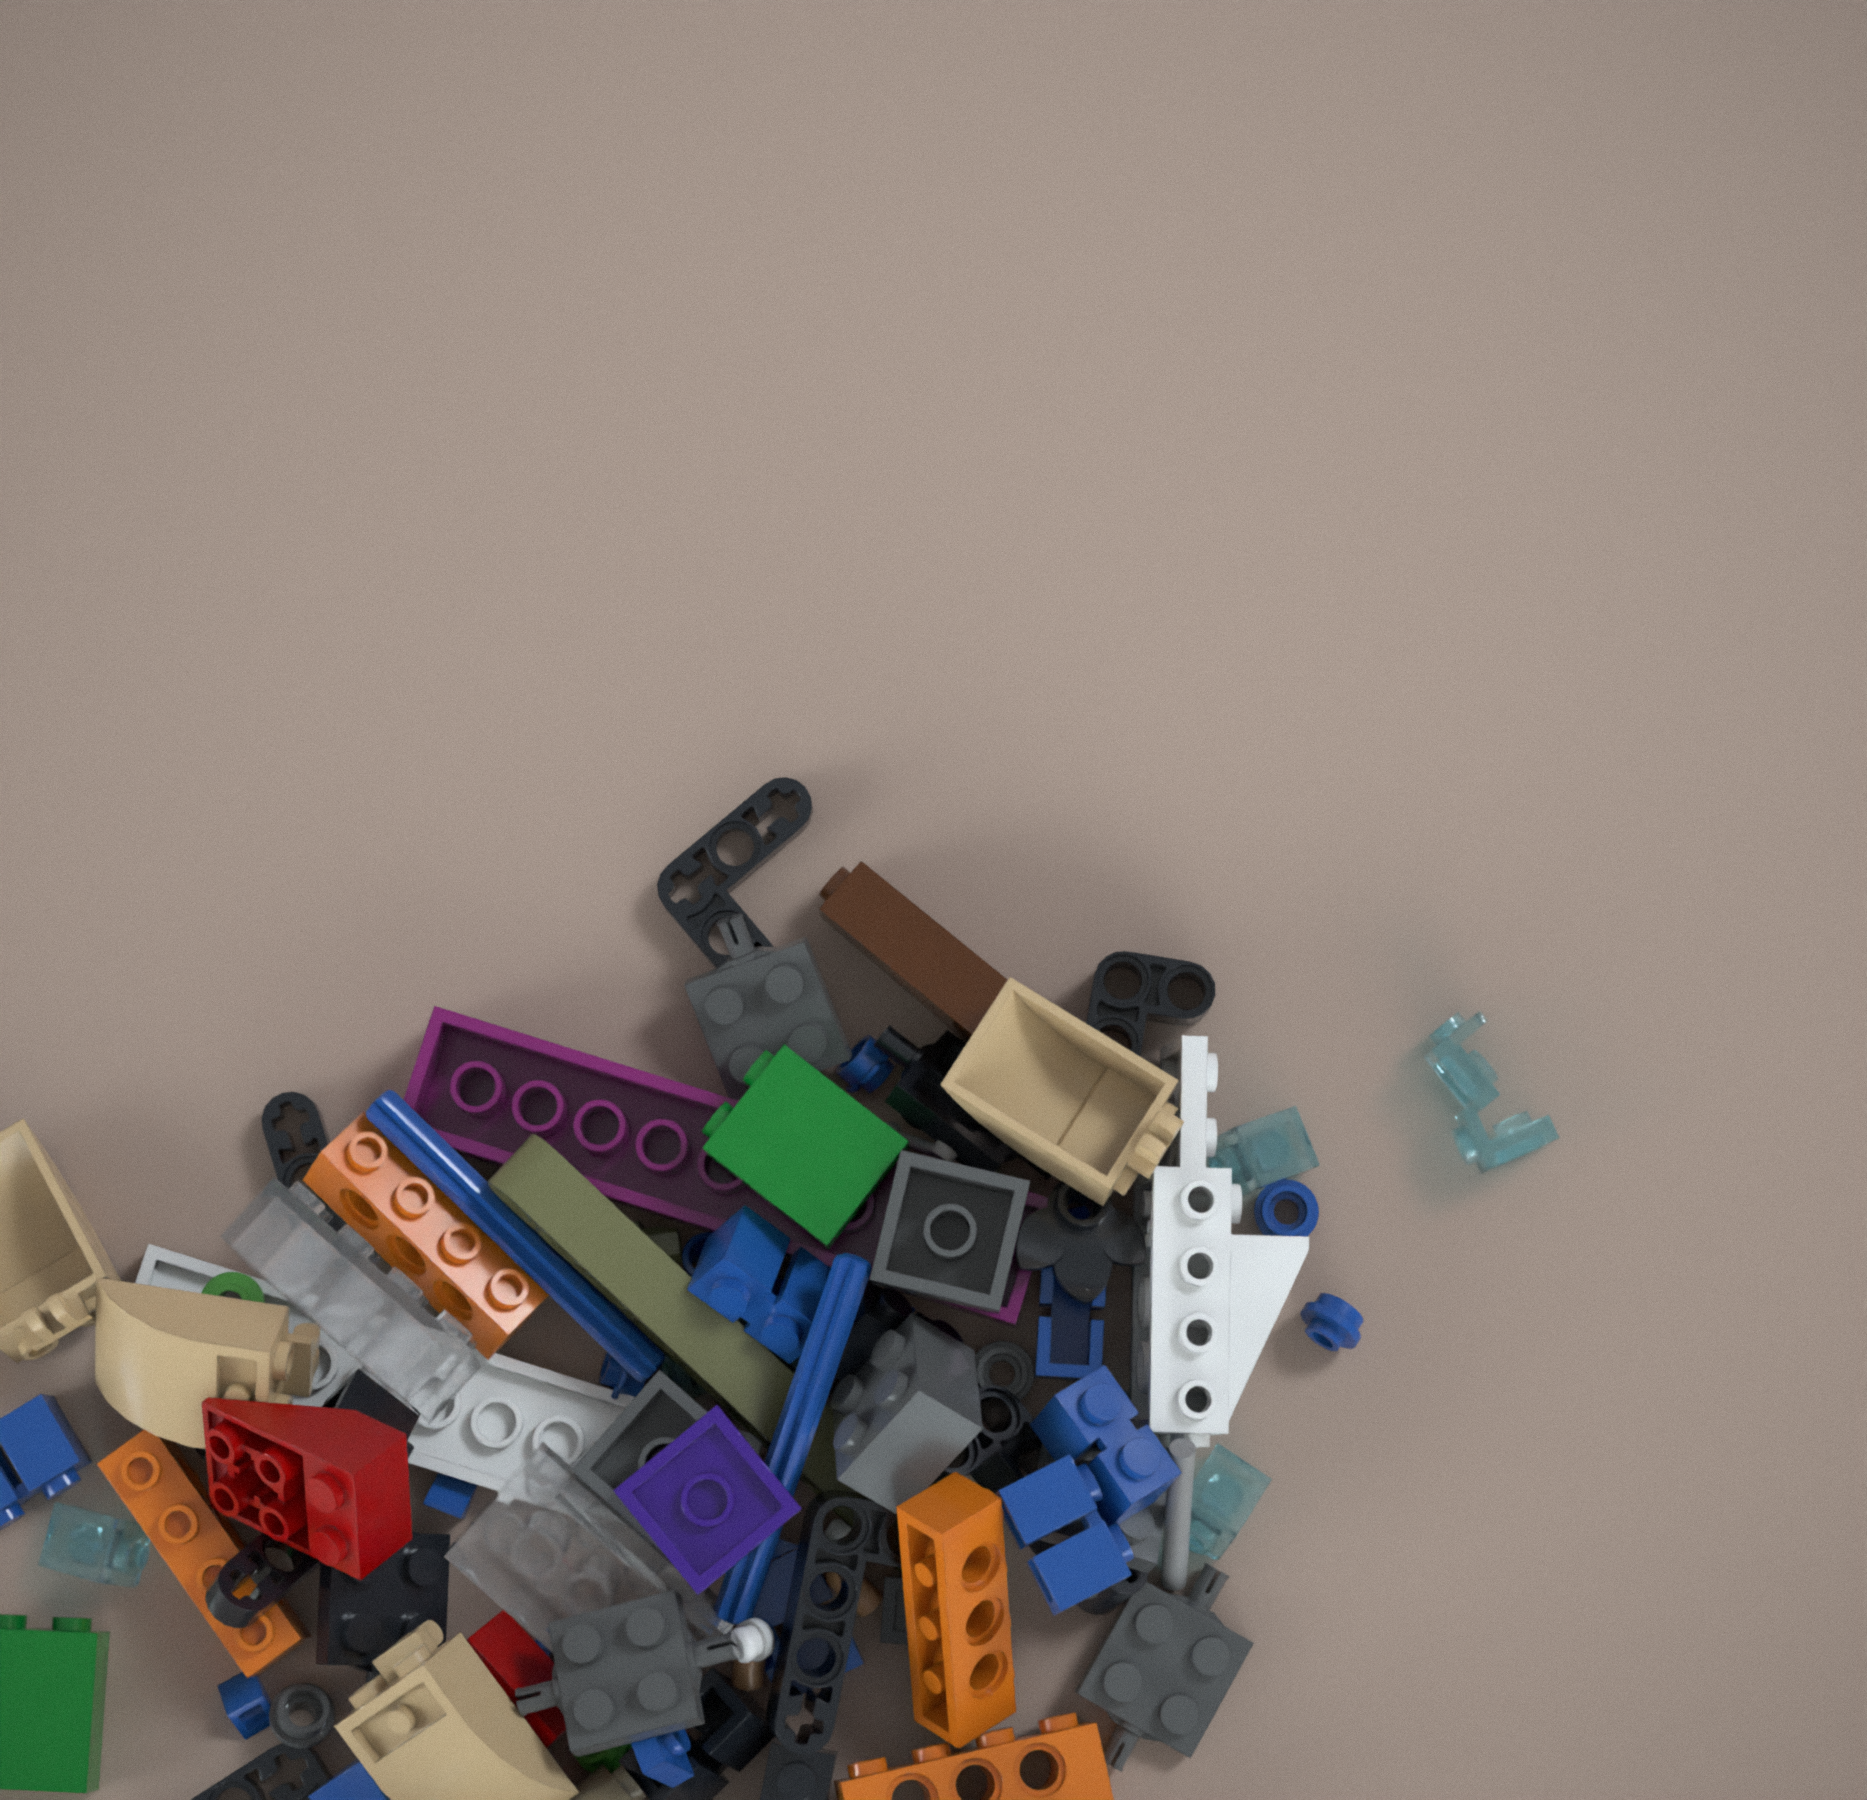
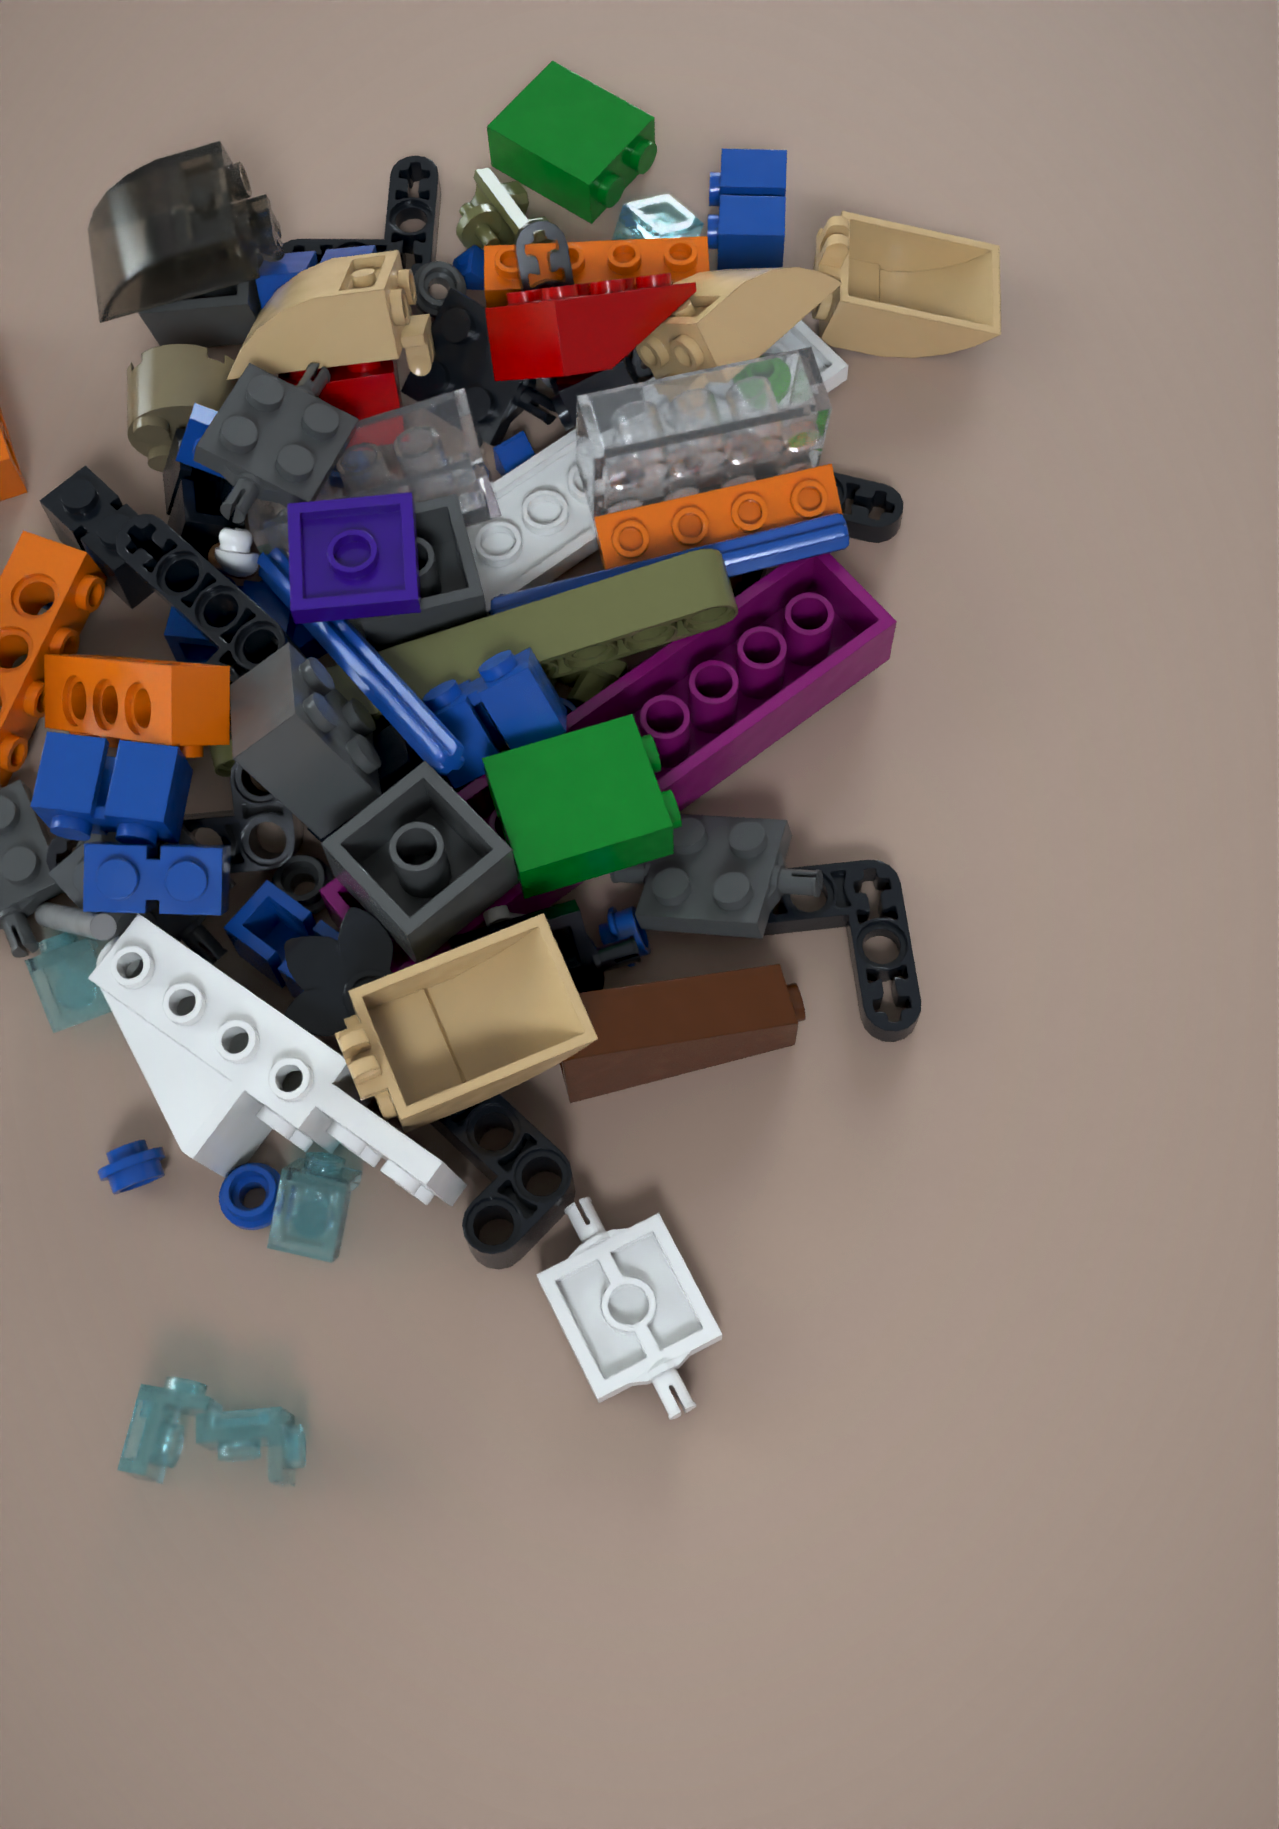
camera: 125 degrees right, 15 degrees down
none -> olive hips [456,168,553,249]
none -> white plate [536,1197,722,1420]

